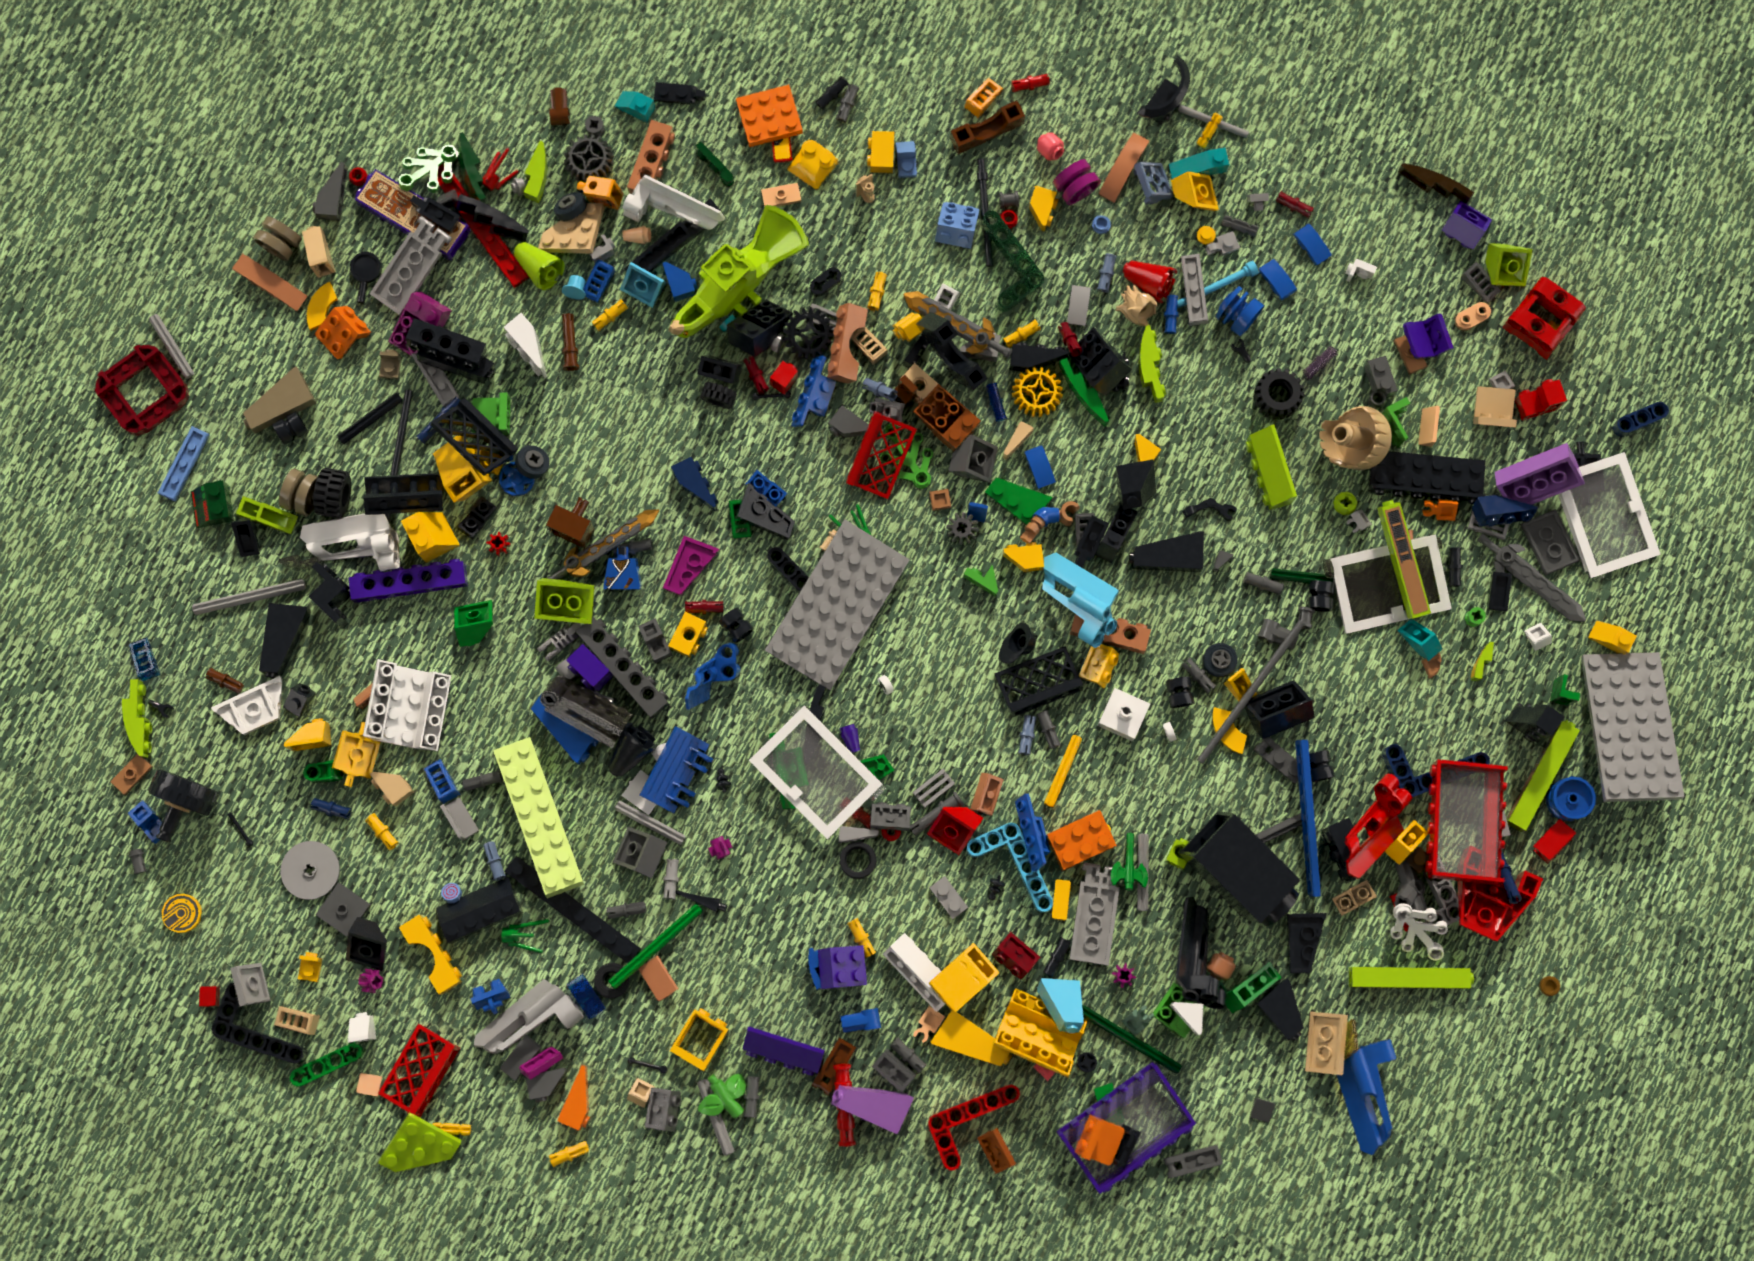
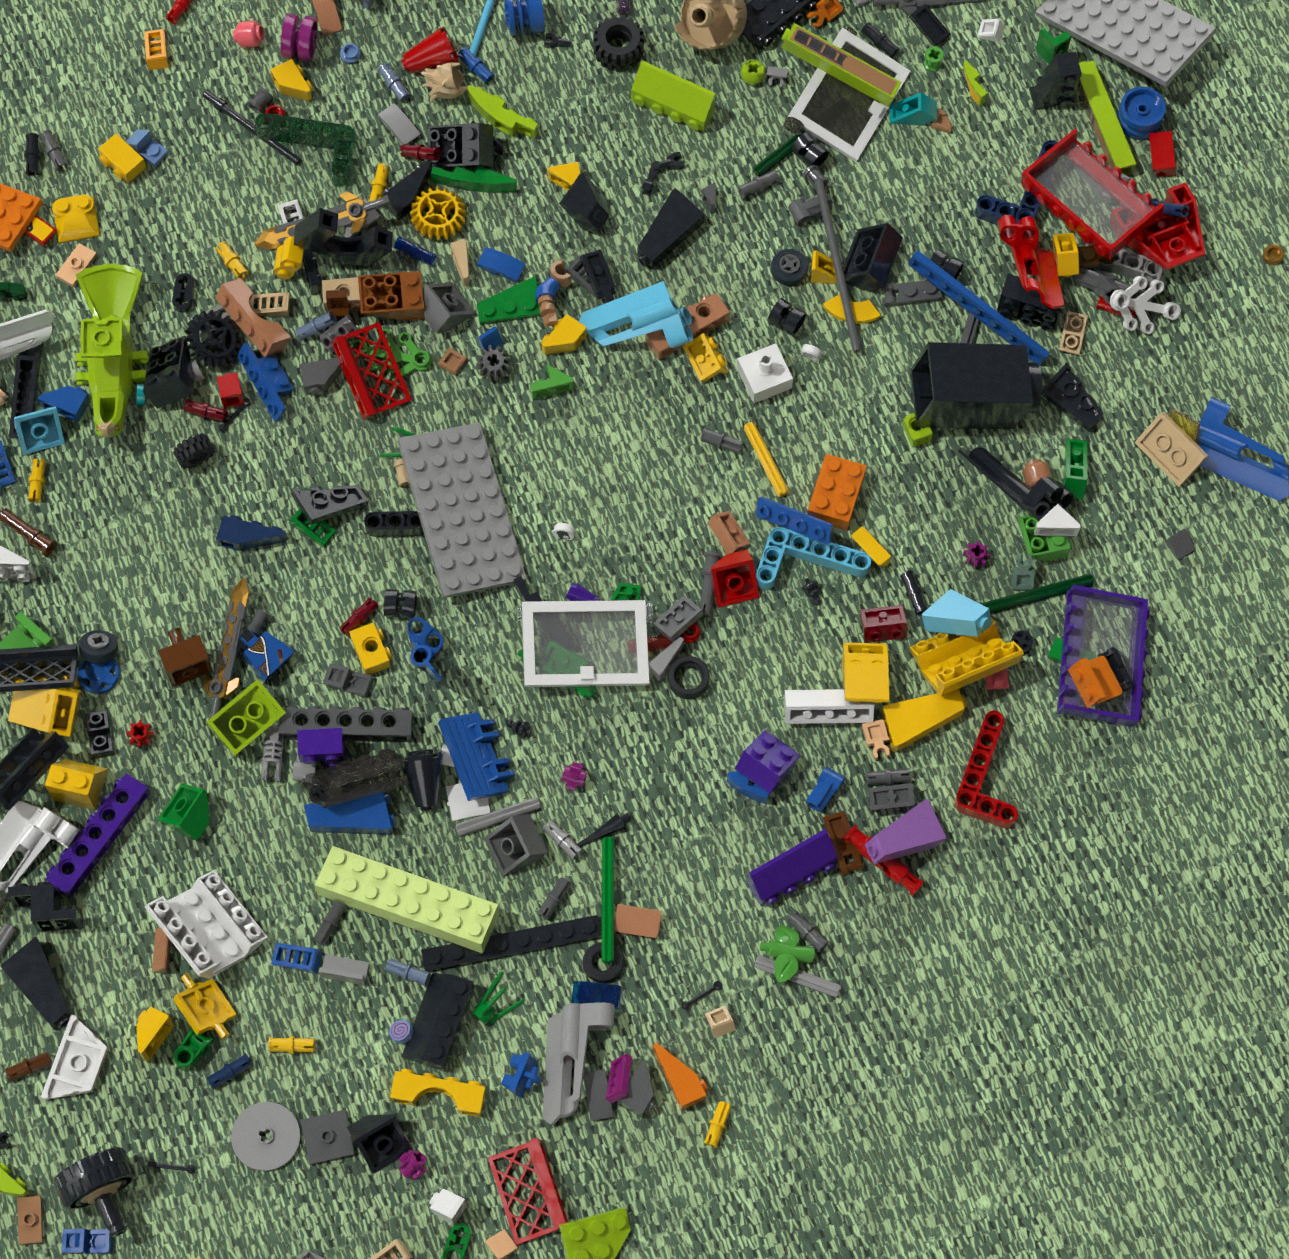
camera: 50 degrees left, 10 degrees down
black bracket [283,683,316,717] -> none
yellow bracket [298,952,323,982] -> none
tan slope [370,772,415,806] -> none
yellow axle [432,1123,471,1136] -> none
flat silver bracket [645,1087,681,1132] -> none
magenta wing [663,536,720,596] -> none
yellow window [670,1008,729,1071] -> none
black brick [697,355,742,384] -> none
blue slope [744,470,787,507] -> none
yellow pin [847,918,876,958] -> none
tan hinge [856,174,874,203] -> none
light grey tile [913,769,955,808] -> none
light grey plate [929,876,968,919] -> none
medium blue bracket [935,202,979,249] -> none
reddish brown arch [950,100,1025,155] -> none
dark orange bracket [977,1128,1016,1174] -> none
black fence [994,646,1083,718] -> none
black piece [999,623,1038,664] -> none
sand blue pin [1018,715,1036,756] -> none
light grey hinge [1069,862,1120,966] -> none
black slope [1095,505,1138,563] -> none
green piece [1110,833,1148,891] -> none
light grey axle [1137,834,1149,911] -> none
dark grey plate [1163,1144,1223,1178] -> none
light grey tile [1181,254,1208,326] -> none
dark grey pin [1181,657,1216,694] -> none
black slope [1255,978,1304,1041] -> none
lime brick [1349,967,1474,989] -> none

